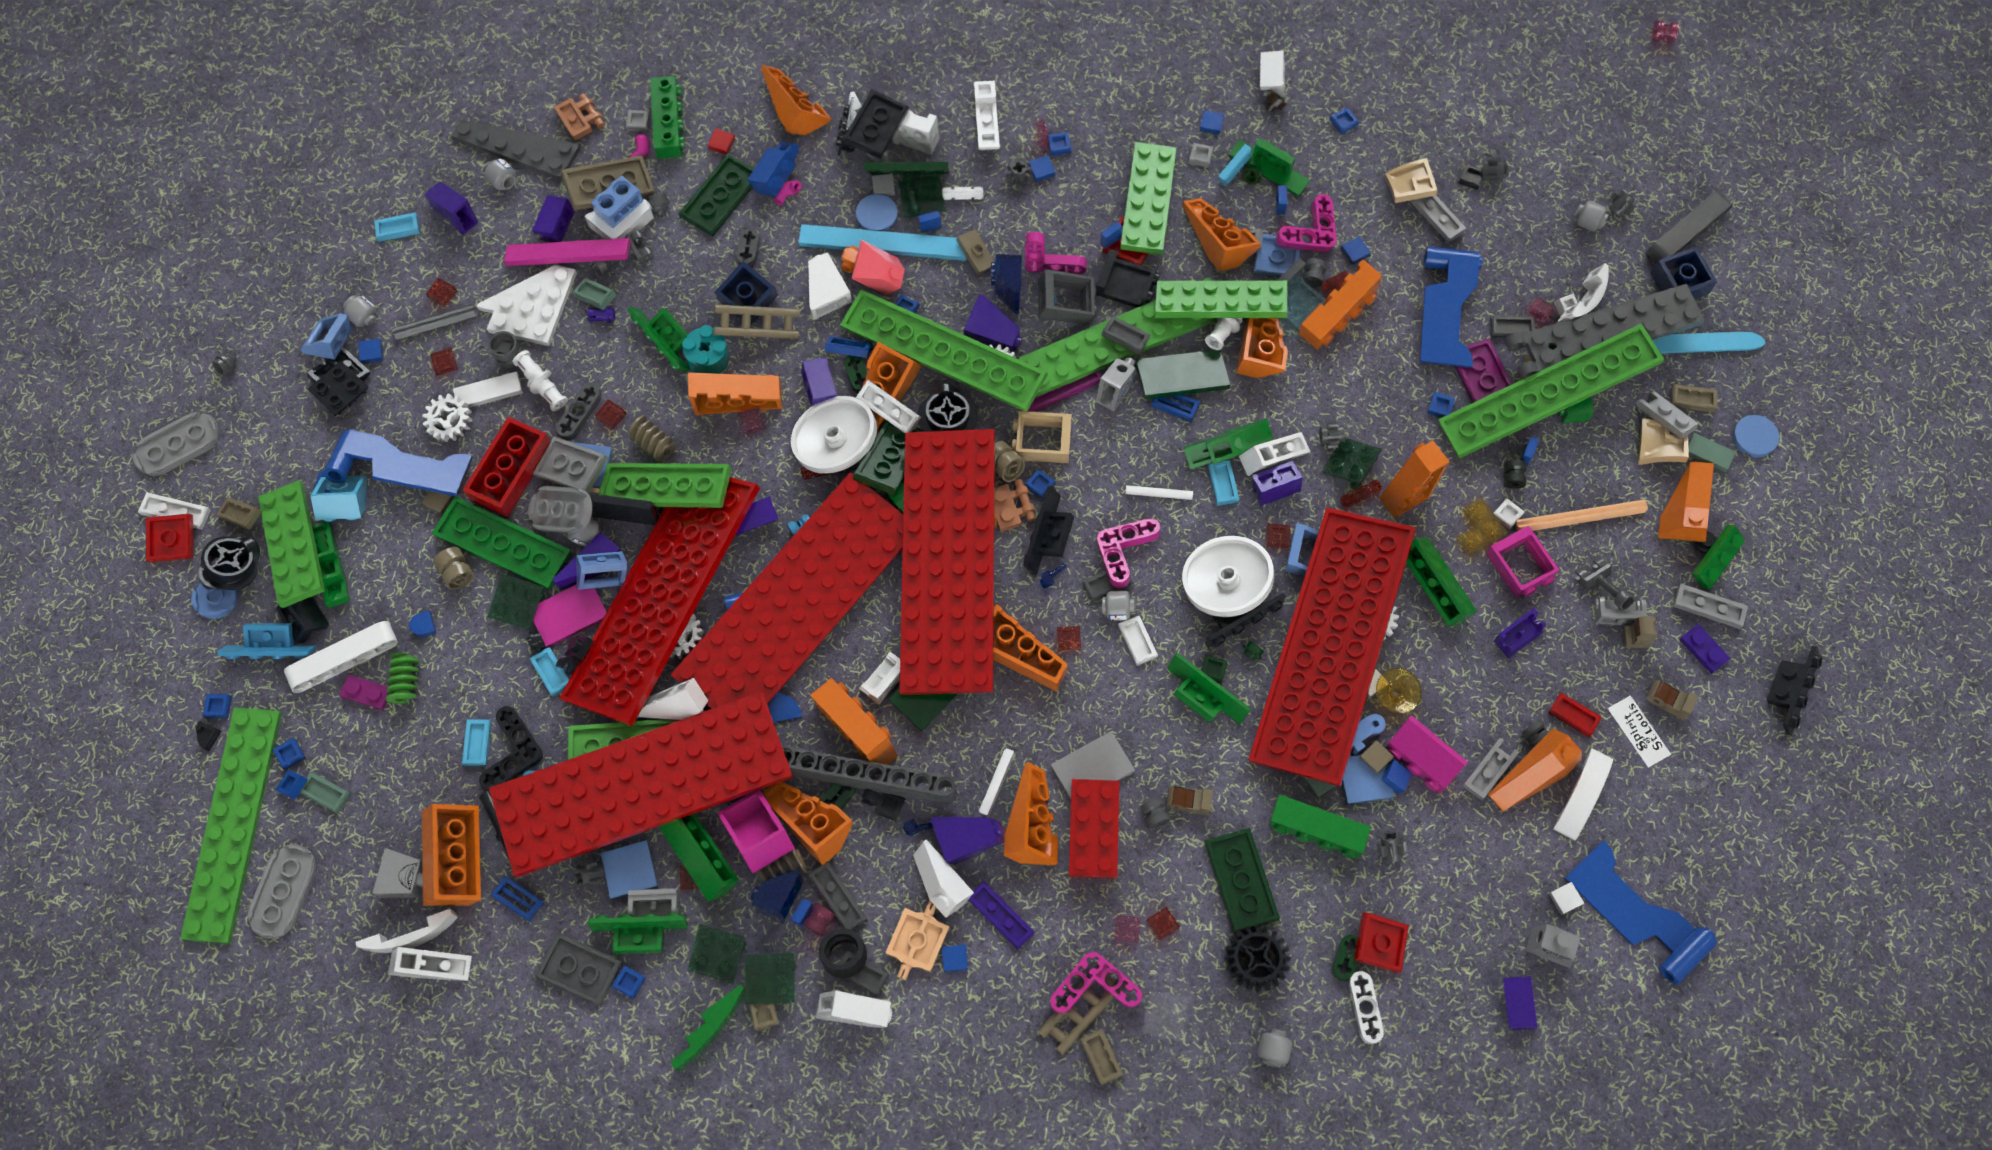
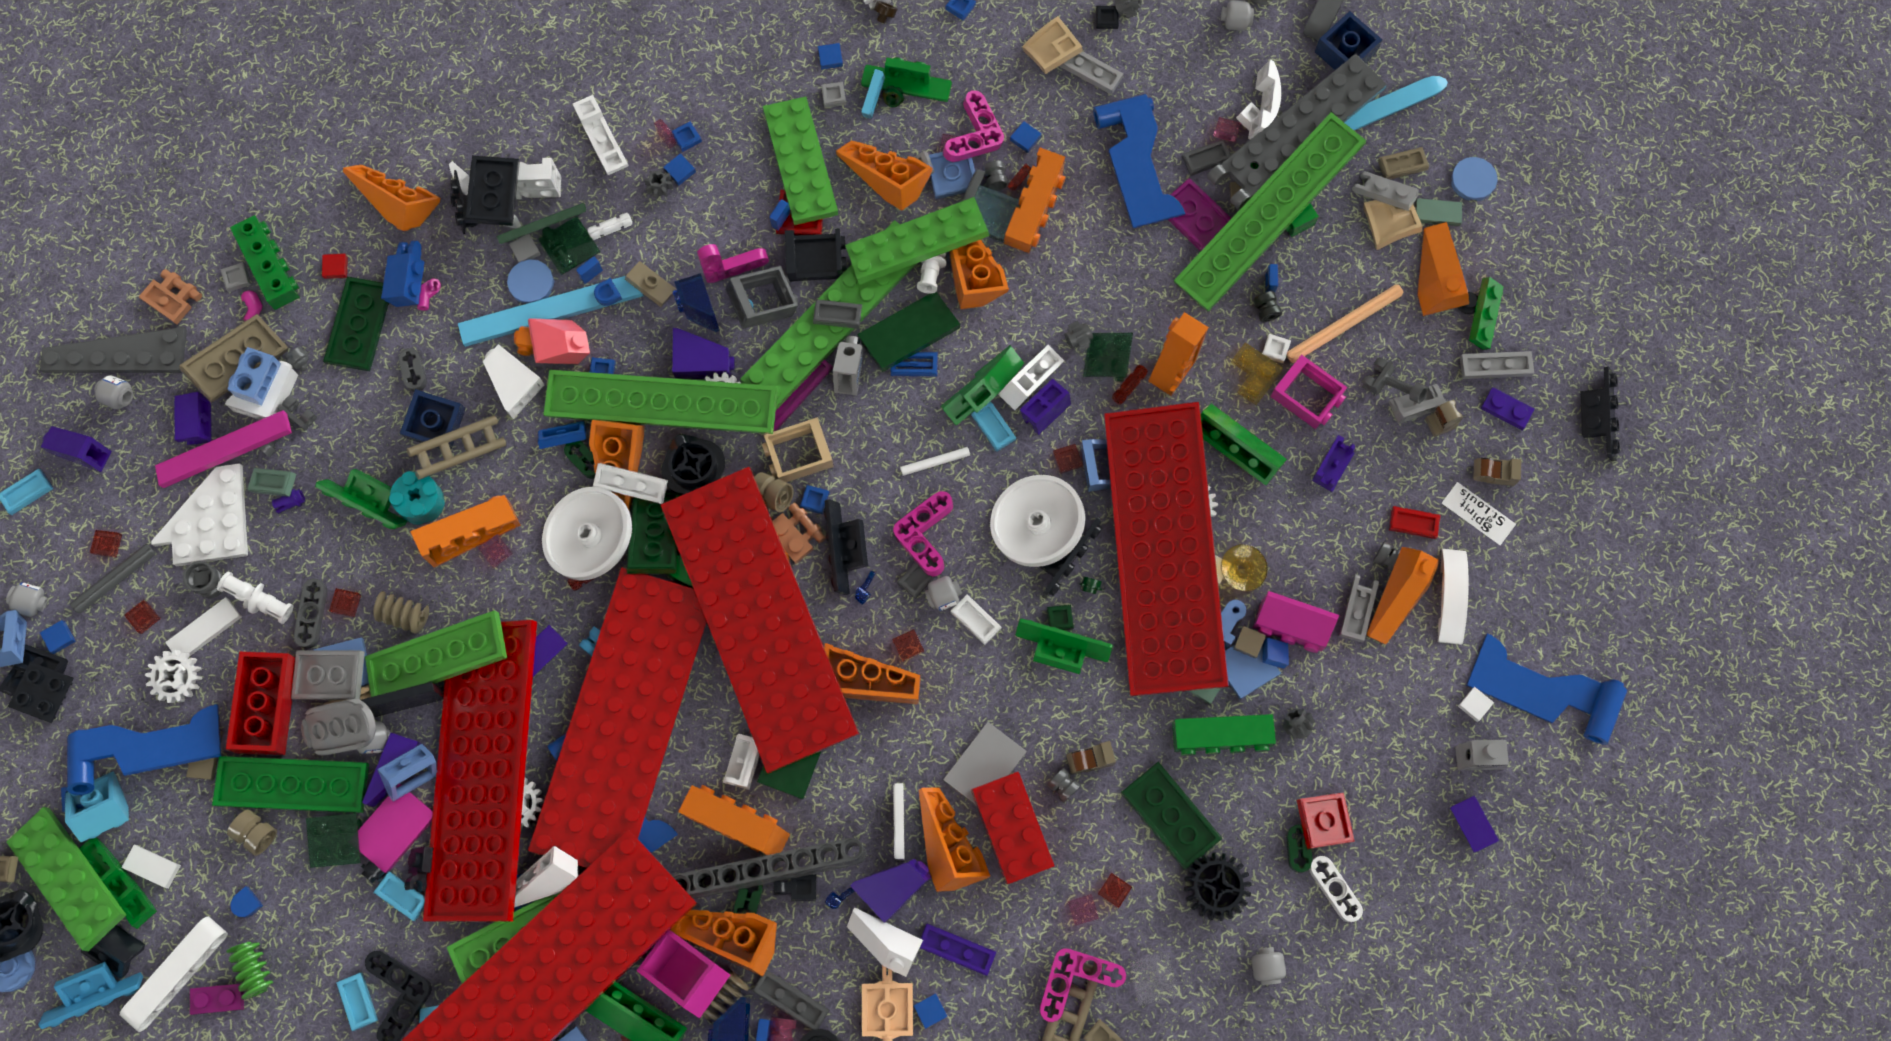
camera: 25 degrees left, 5 degrees up
hinge [801,357,837,407] -> none
blue tile [1276,185,1287,215] -> none
blue tile [1427,391,1456,418] -> none
none -> white tile [122,845,181,889]
none -> blue tile [594,278,622,306]

